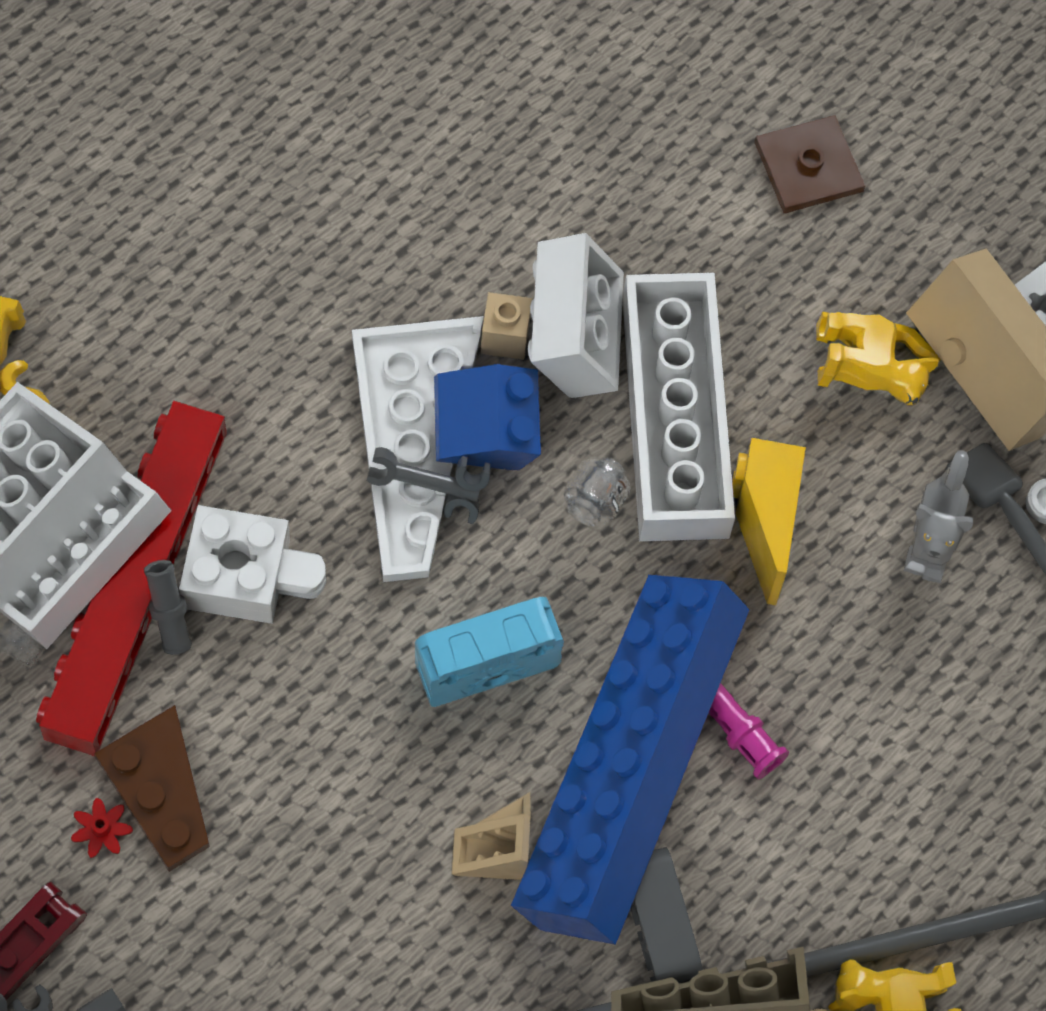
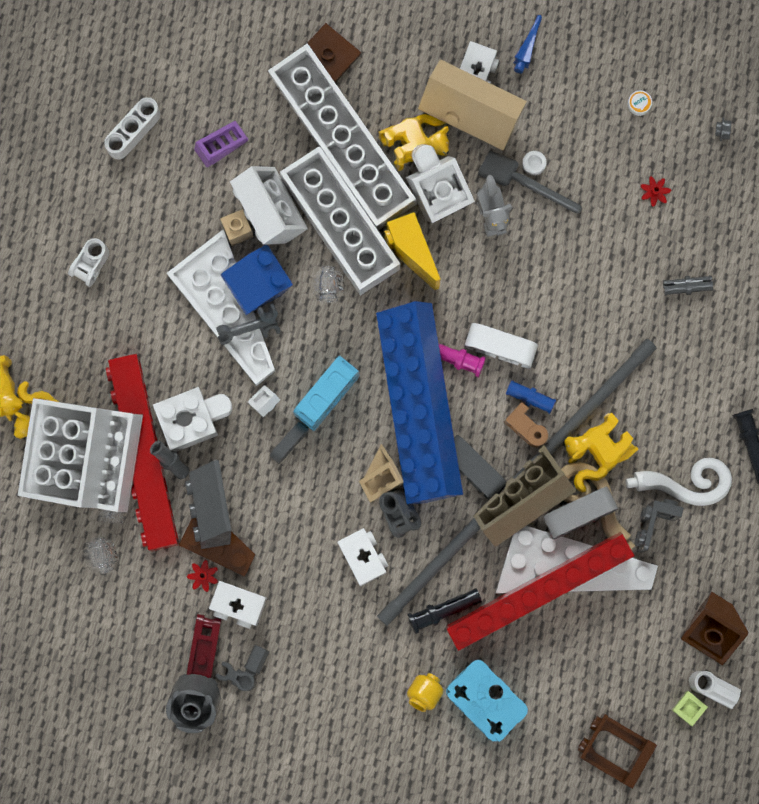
camera: 25 degrees left, 15 degrees up
none -> white piece [68,238,109,287]
none -> white beam [104,97,160,159]
none -> dark grey slope [185,460,231,549]
none -> medium lavender slope [194,121,248,167]
none -> white brick [209,581,267,629]
none -> white plate [248,385,280,417]
none -> white brick [268,43,417,231]
none -> dark grey beam [270,422,309,464]
none -> white brick [338,528,388,587]
none -> dark grey piece [379,488,421,538]
none -> white brick [406,144,475,223]
none -> white beam [464,323,538,368]
none -> medium nougat leg [504,402,548,448]
none -> blue pin [506,380,556,414]

